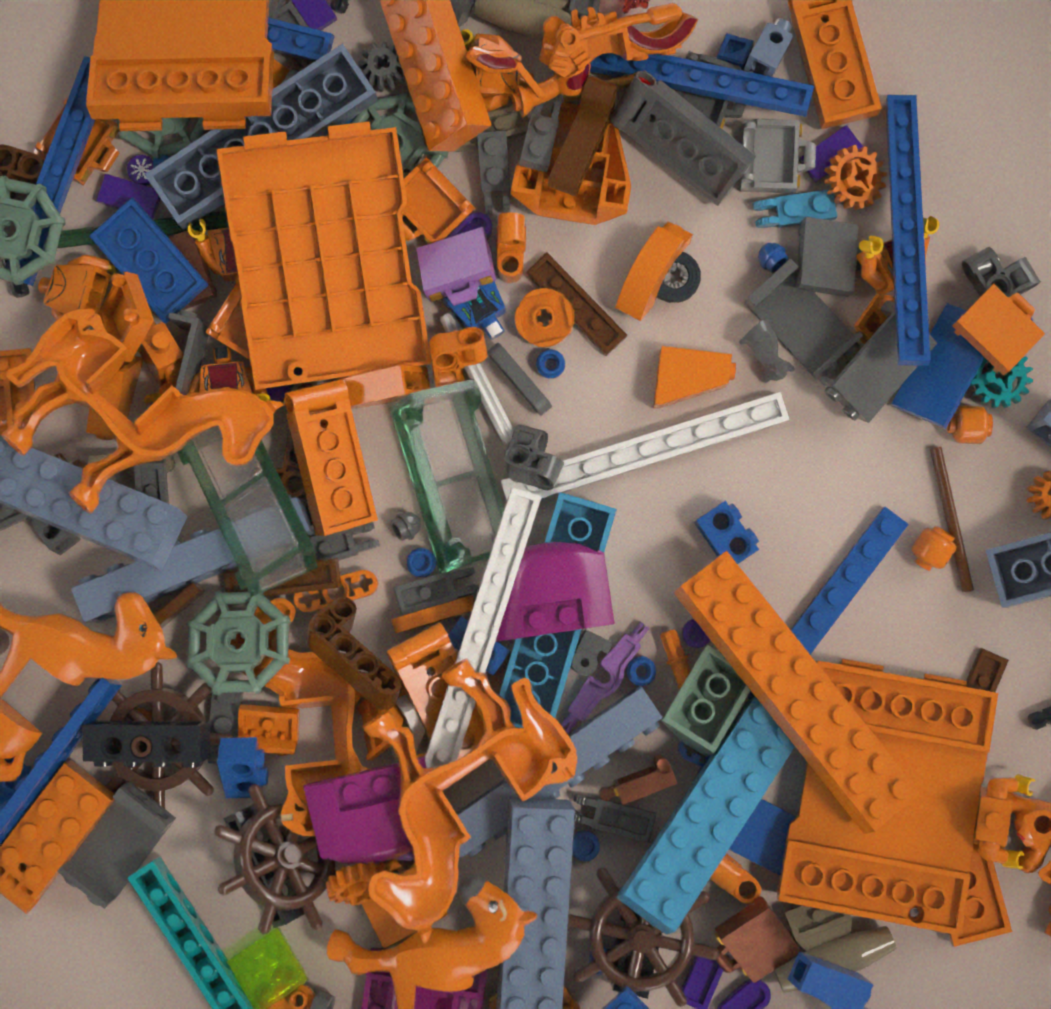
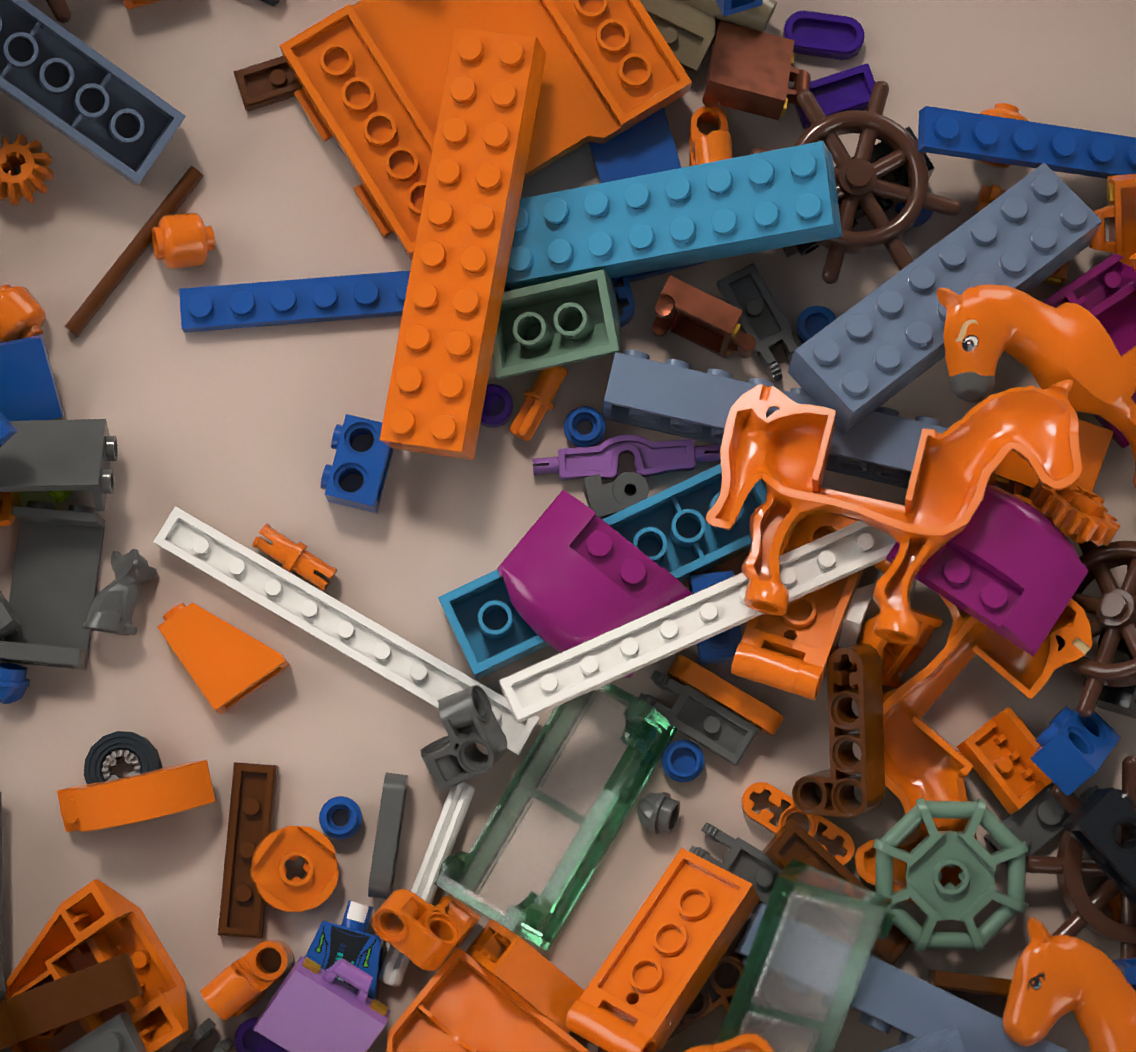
camera: 135 degrees left, 5 degrees down
none -> orange pin [252,523,338,591]

